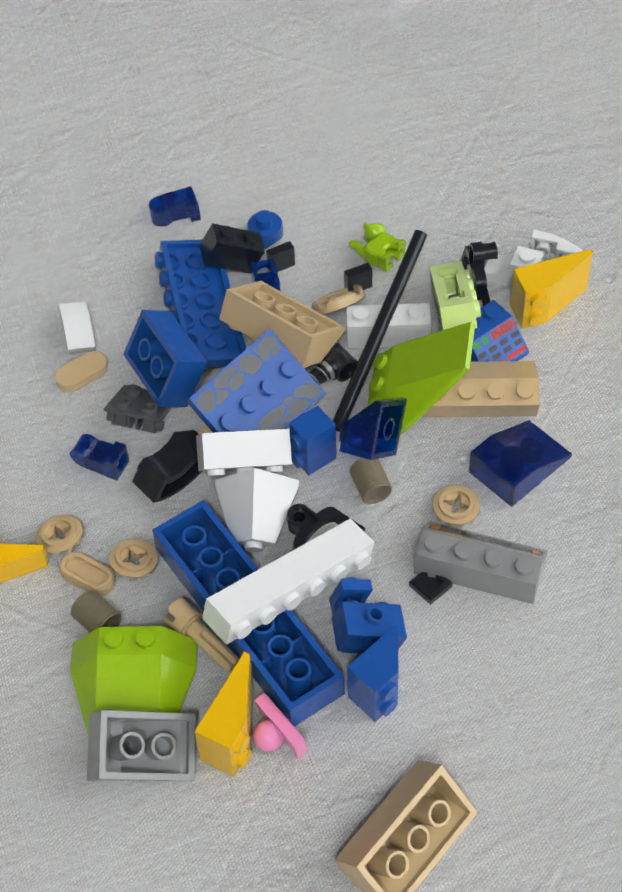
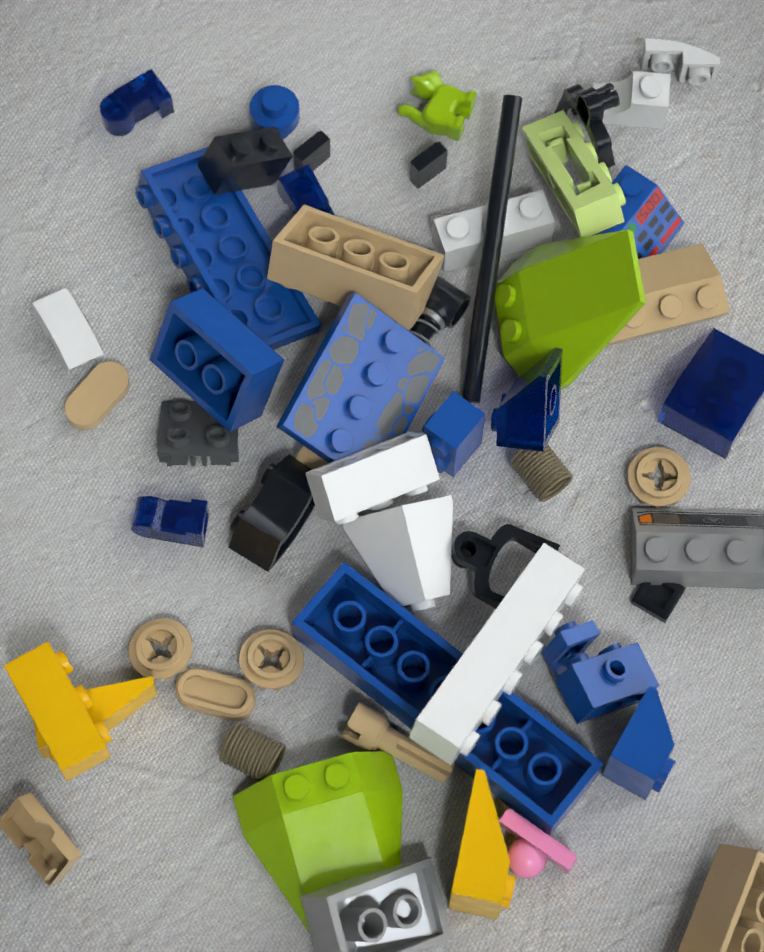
camera: 20 degrees left, 15 degrees up
tan tile [311,285,365,315] -> none
yellow slope [510,249,593,329] -> none

